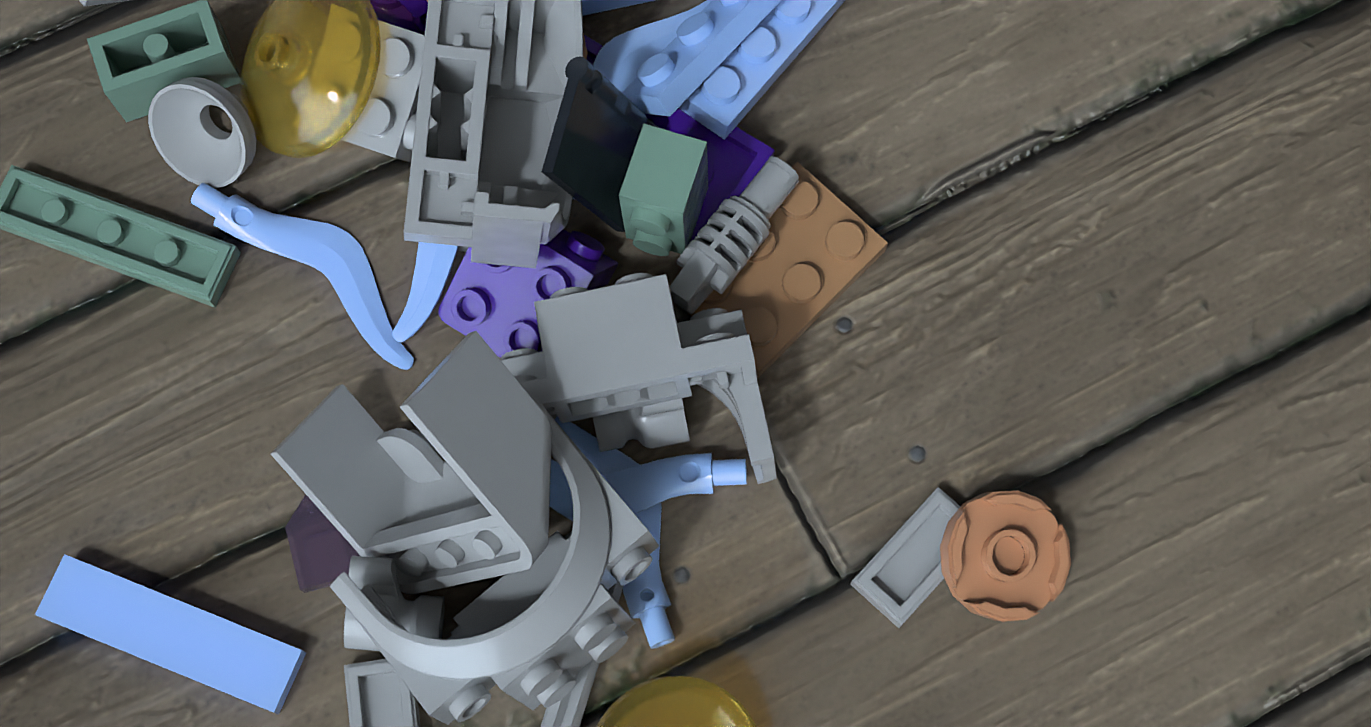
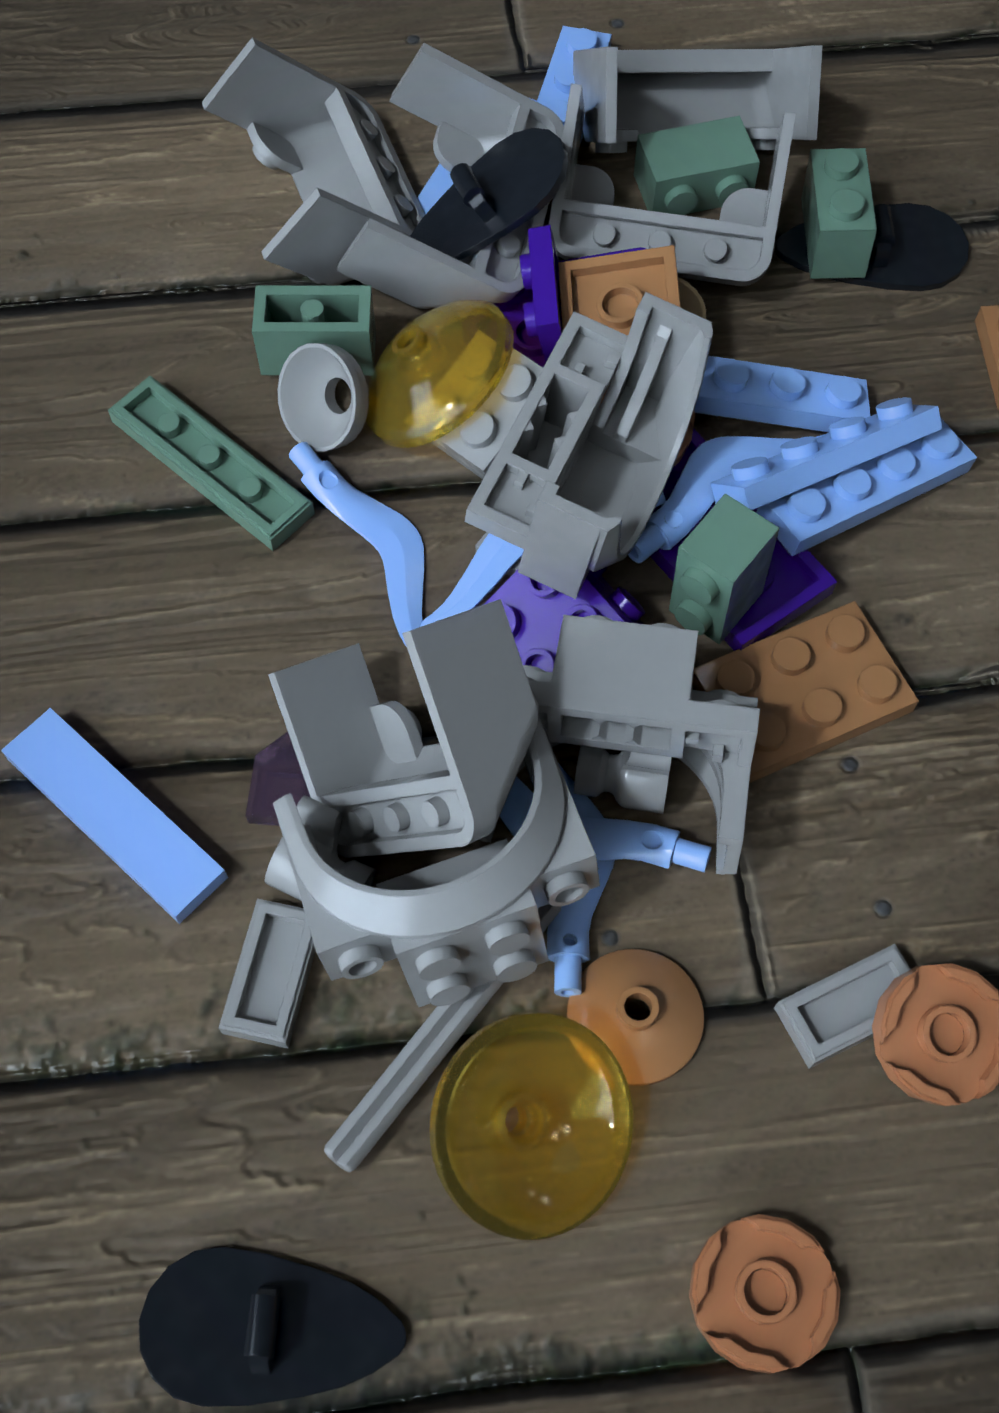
camera: 20 degrees right, 10 degrees down
black piece [541,56,658,232] -> none
light grey hinge [669,156,799,315] -> none
none -> medium nougat dish [567,949,704,1086]

